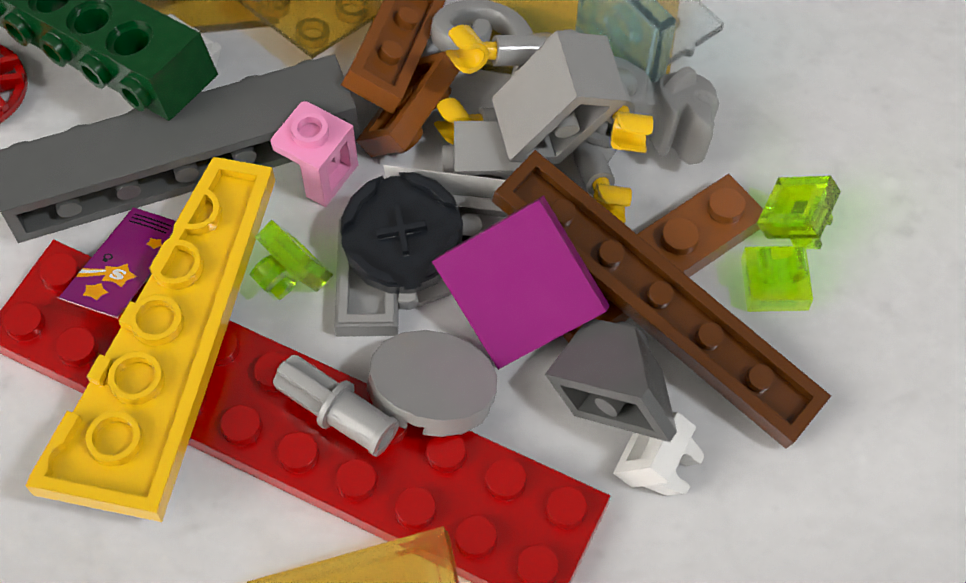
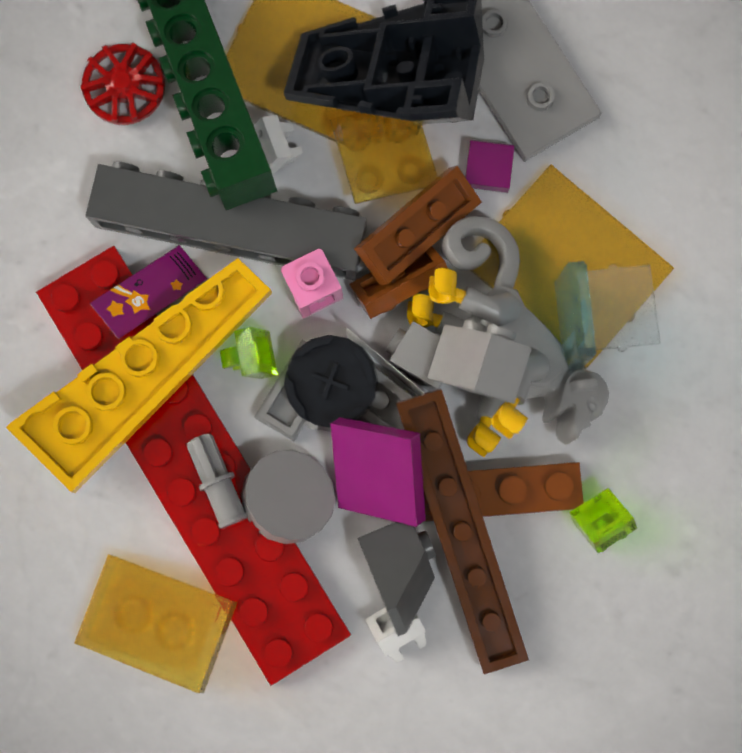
camera: 35 degrees right, 20 degrees up
clear neon green tile [741,246,813,312] -> none

